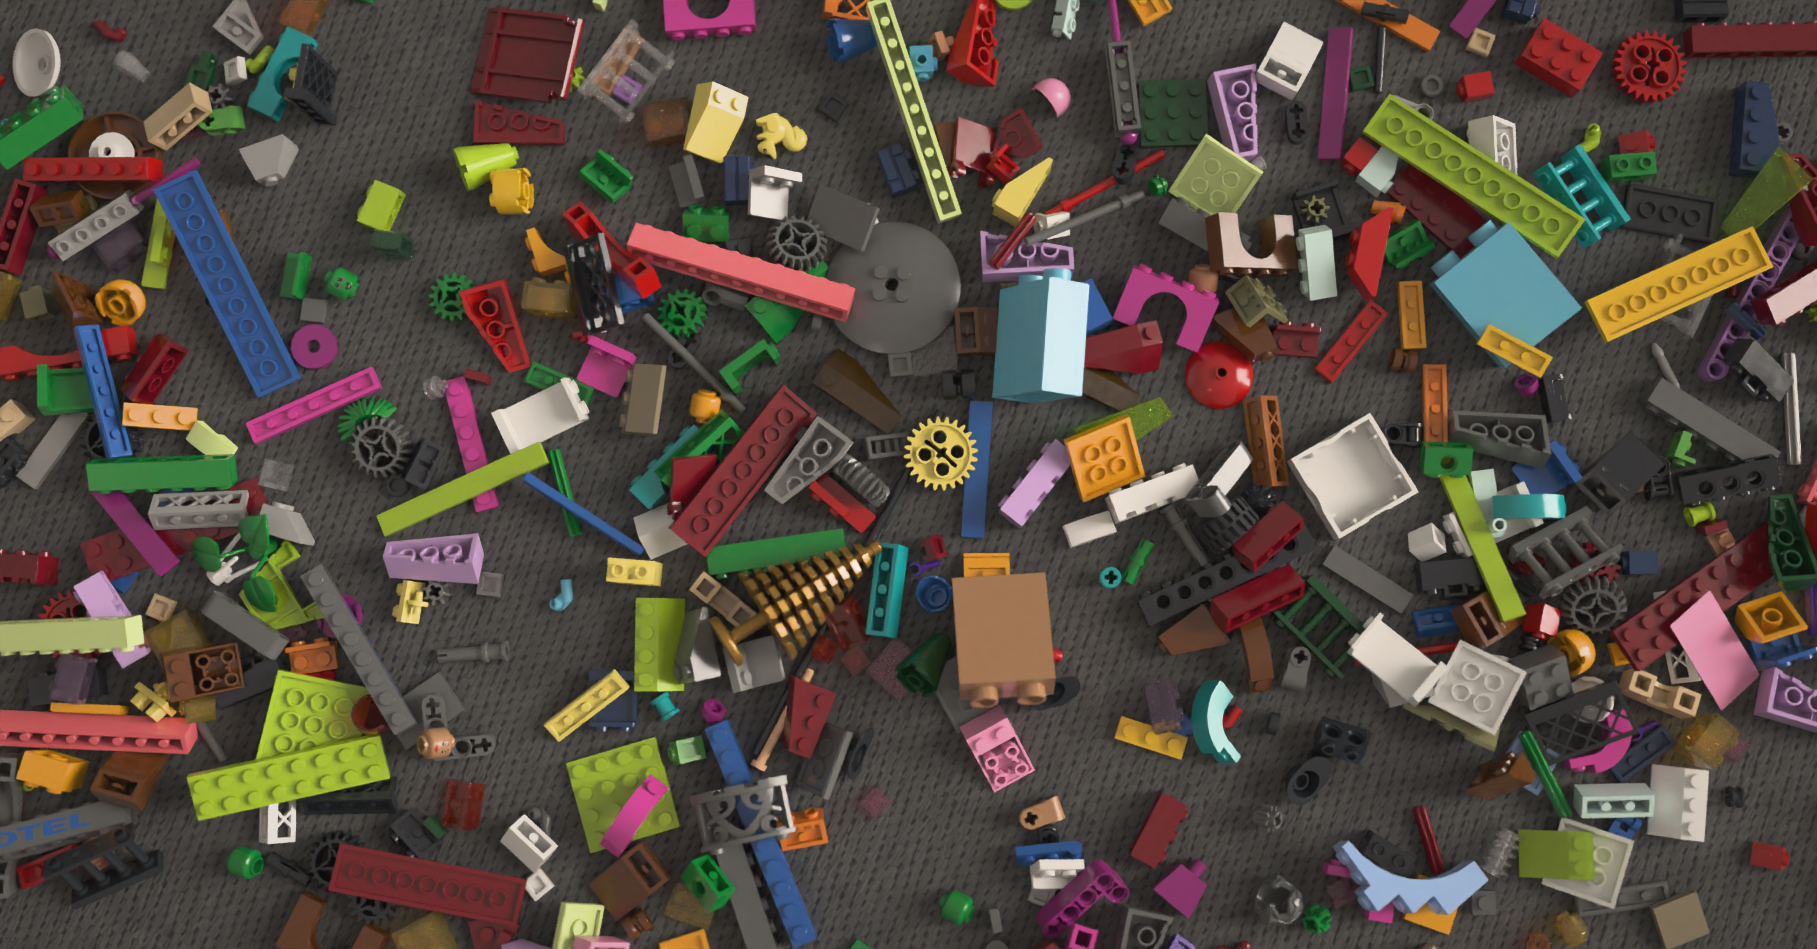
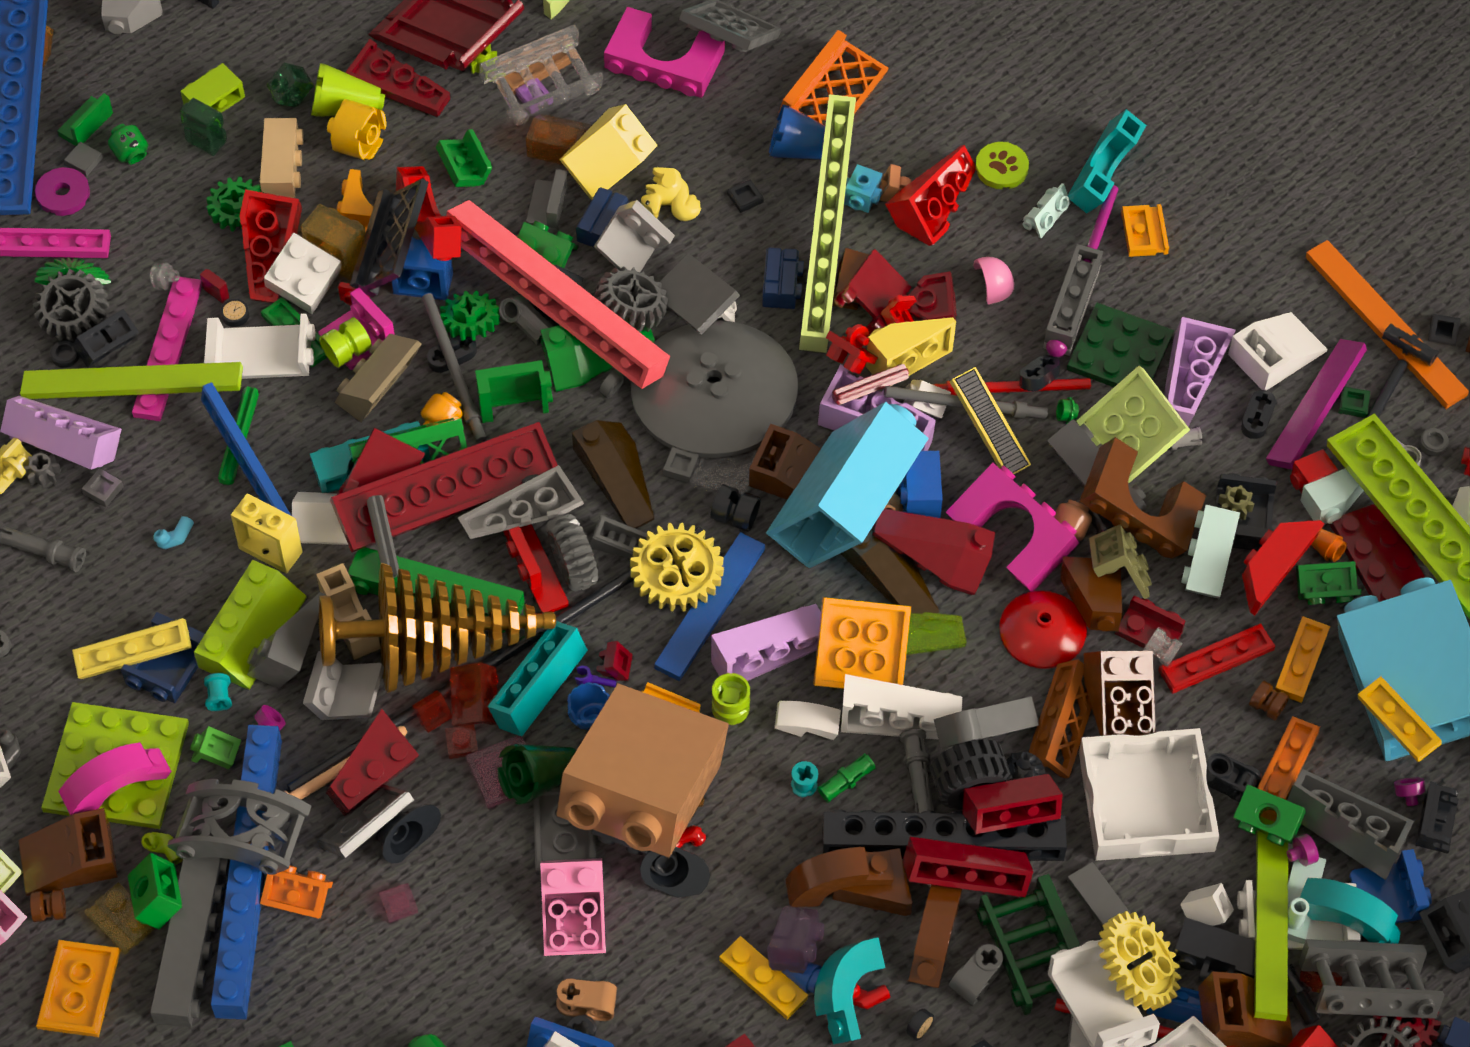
camera: 20 degrees right, 25 degrees down
none -> lime arm [141,832,183,865]
none -> tile [221,299,249,327]
none -> tan brick [260,118,303,198]
none -> white brick [264,233,341,314]
none -> clear green brick [266,62,314,107]
none -> lime wheel [319,317,372,368]
none -> dark grey axle [367,495,399,578]
none -> lime wheel [712,673,750,725]
none -> reddish brown arch [785,847,895,907]
none -> red hips [826,324,879,375]
none -> tile [950,367,1031,474]
none -> reddish brown slope [1083,651,1156,736]
none -> light yellow gear [1098,911,1181,1011]
none -> clear wheel [1143,627,1183,667]
none -> magenta tile [1287,834,1319,867]

